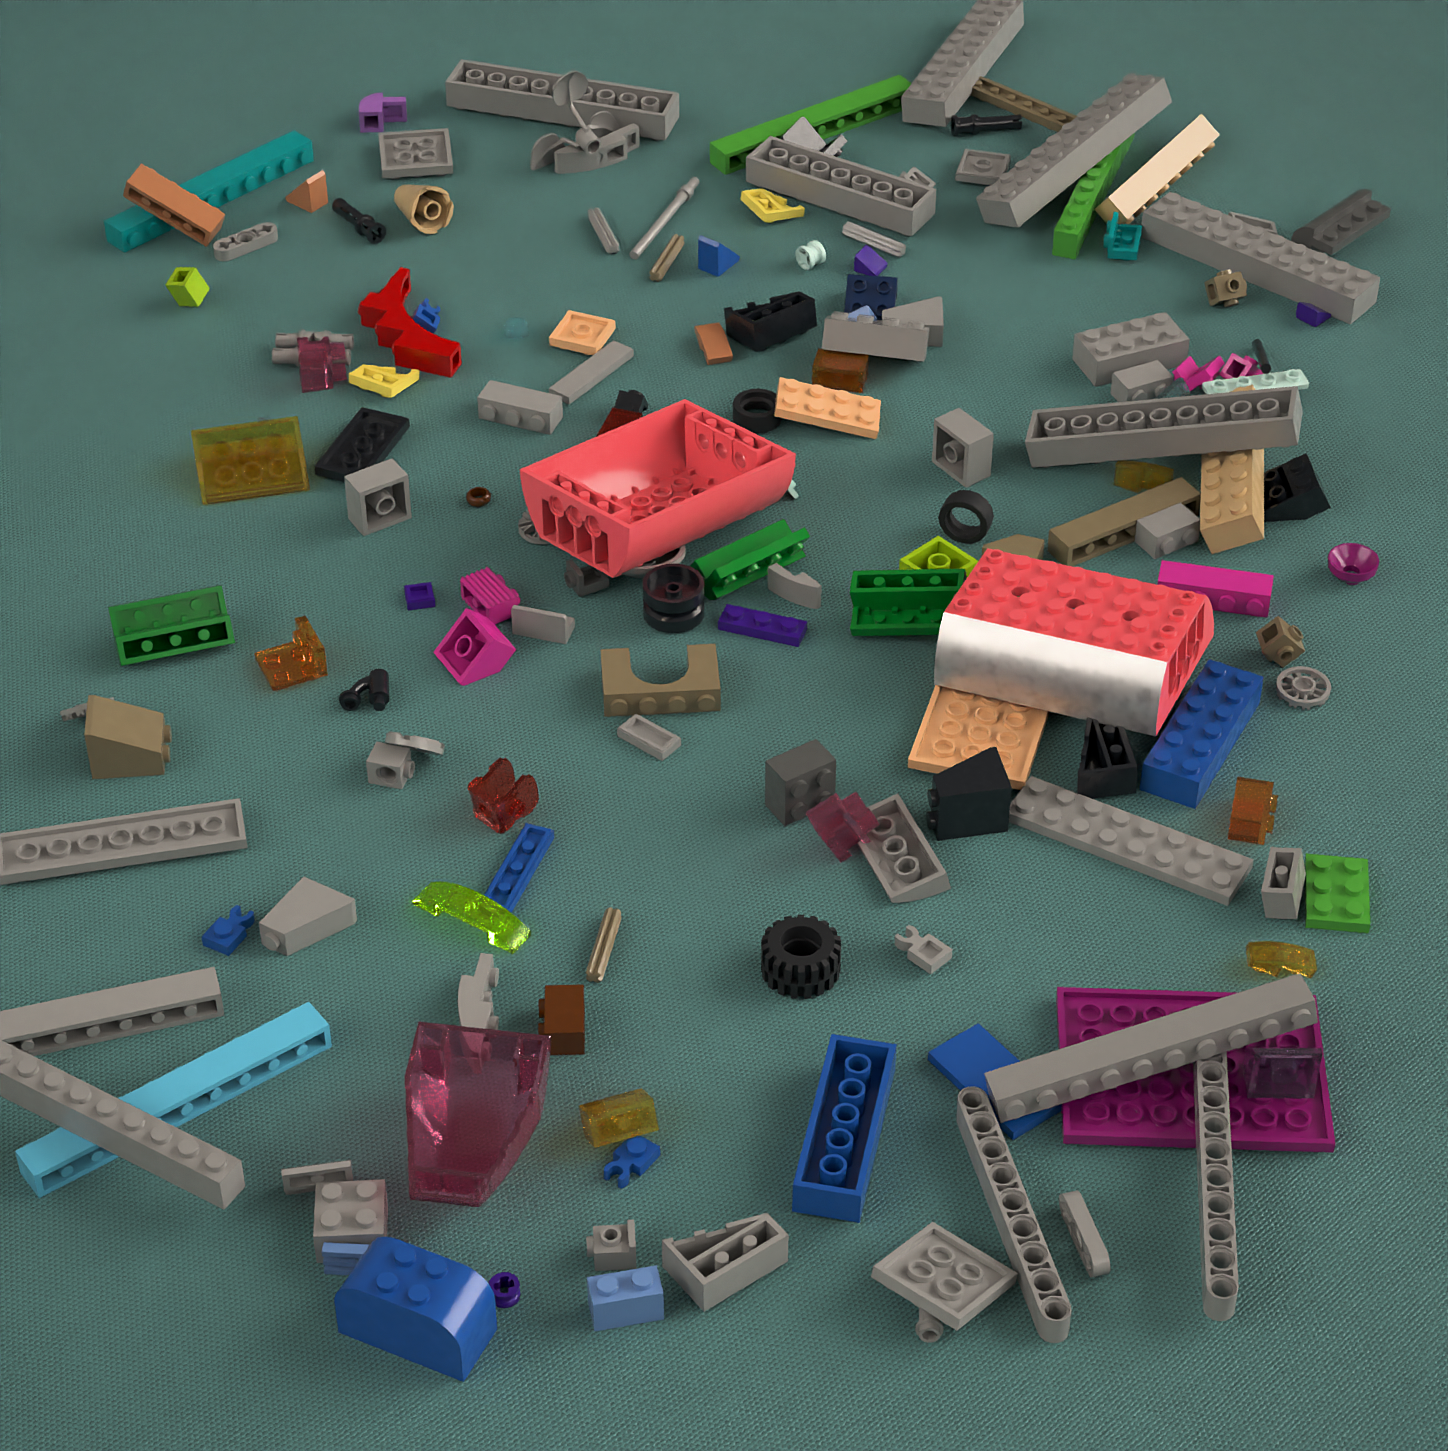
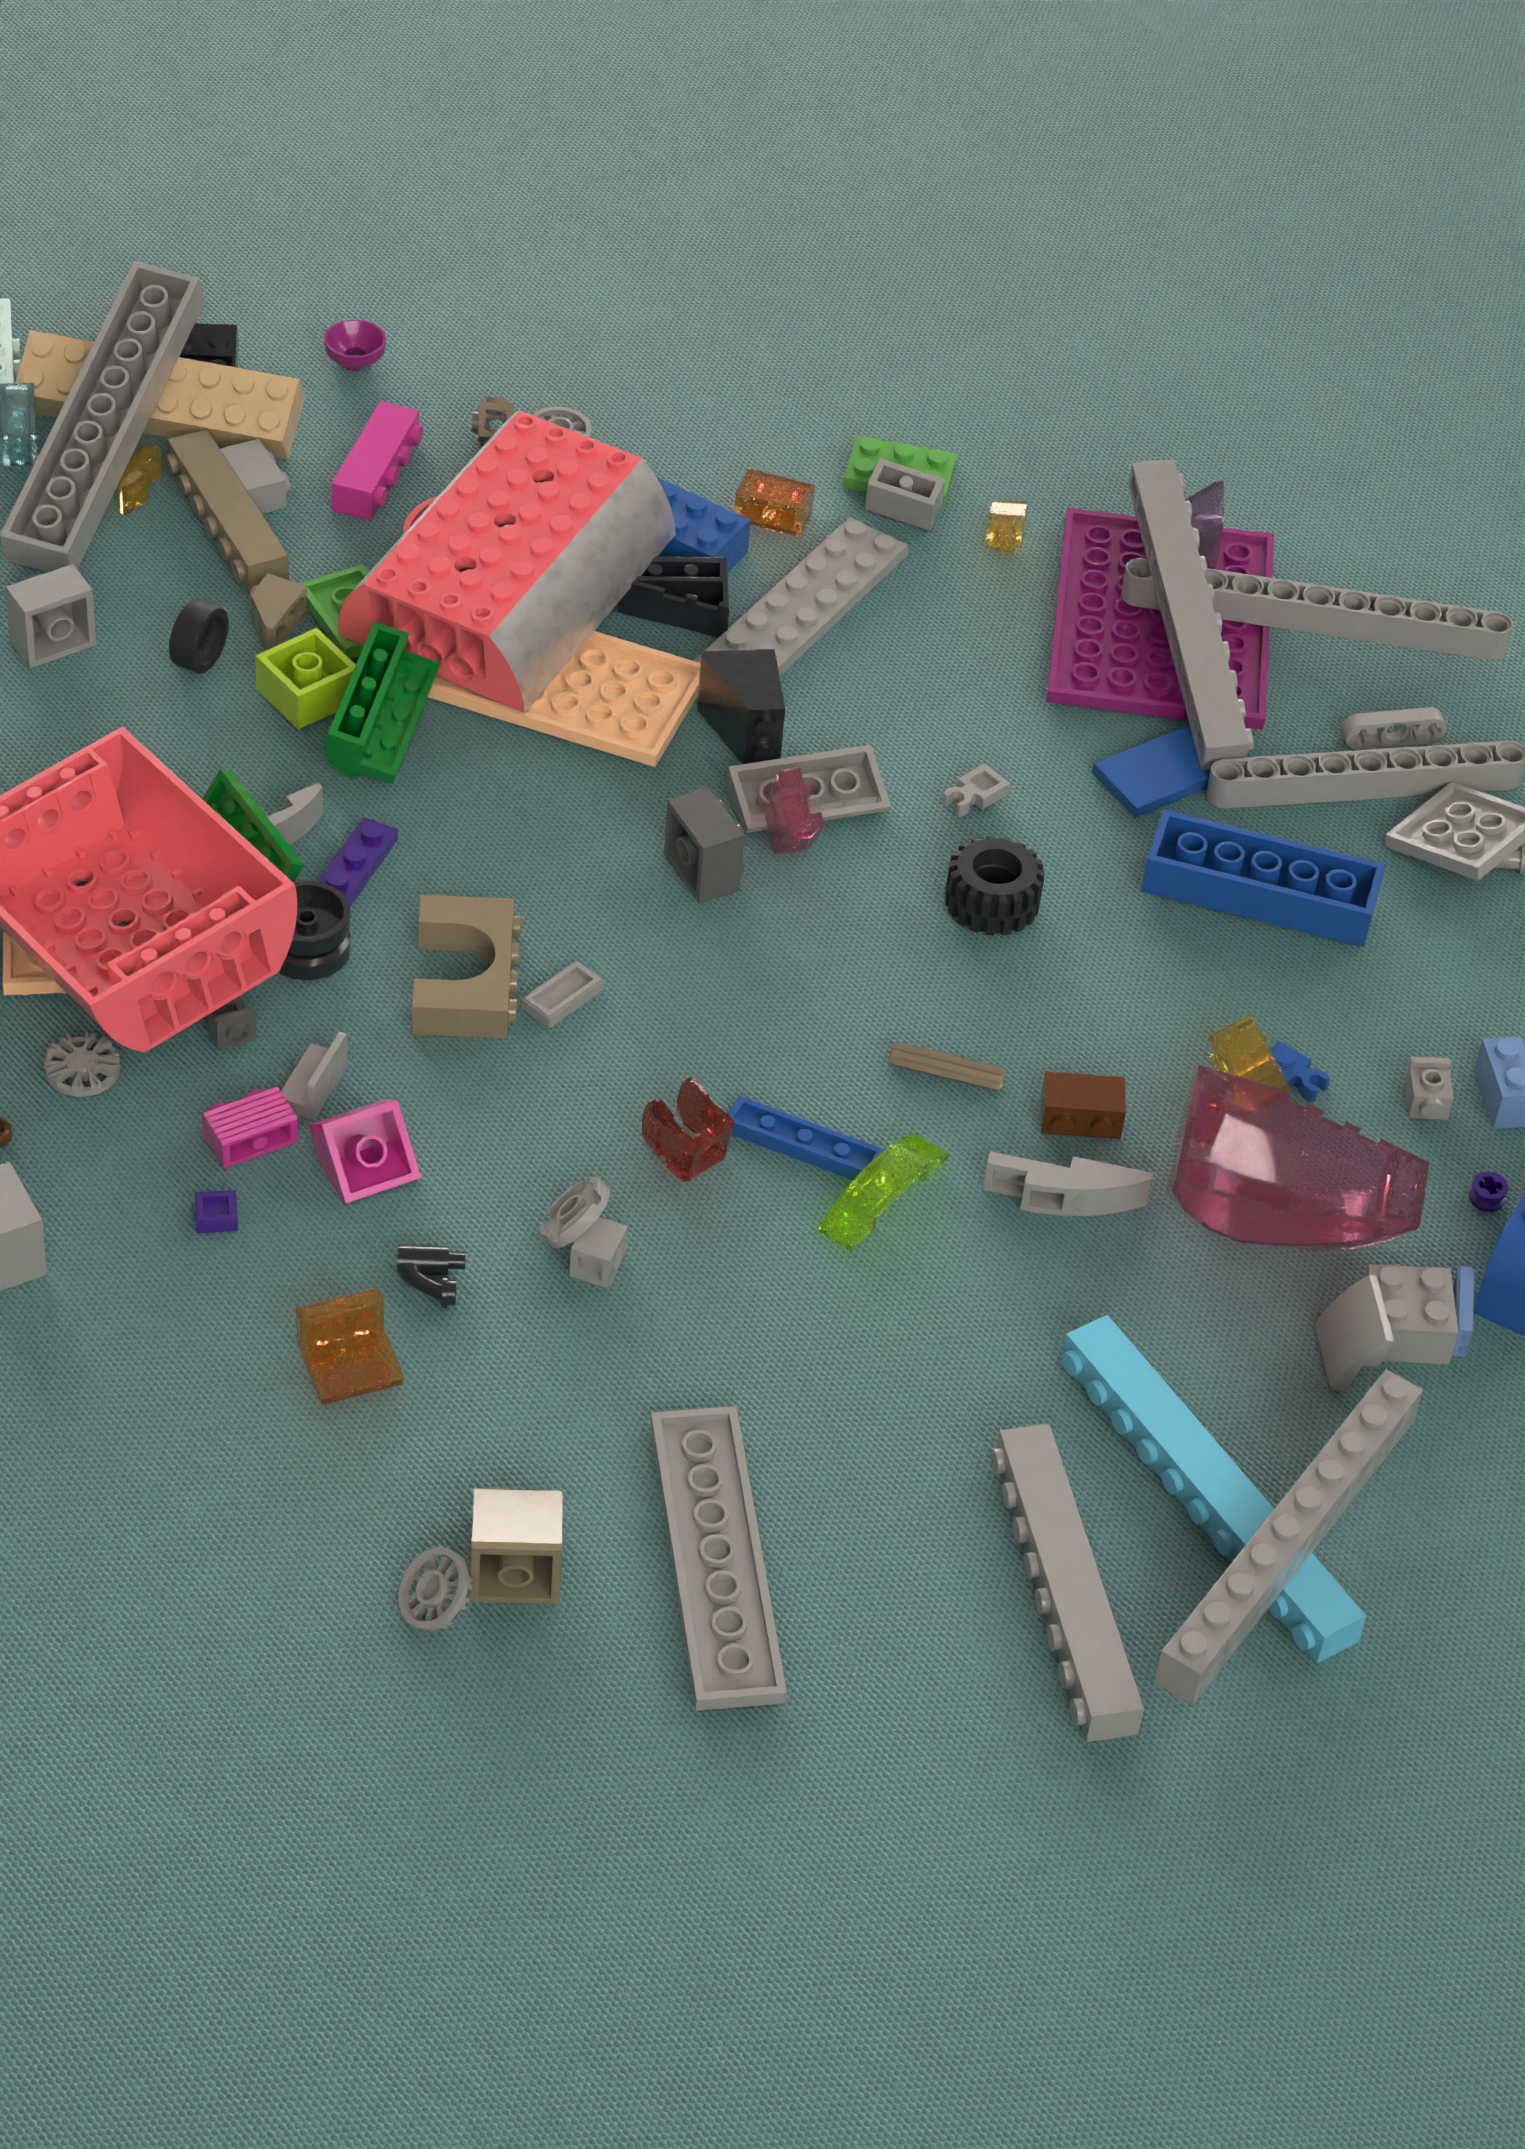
camera: 90 degrees left, 5 degrees up
green brick [108,585,235,666] -> none
blue plate [202,905,255,956] -> none
light grey slope [259,877,357,956] -> none
light grey wedge [662,1213,789,1312] -> none

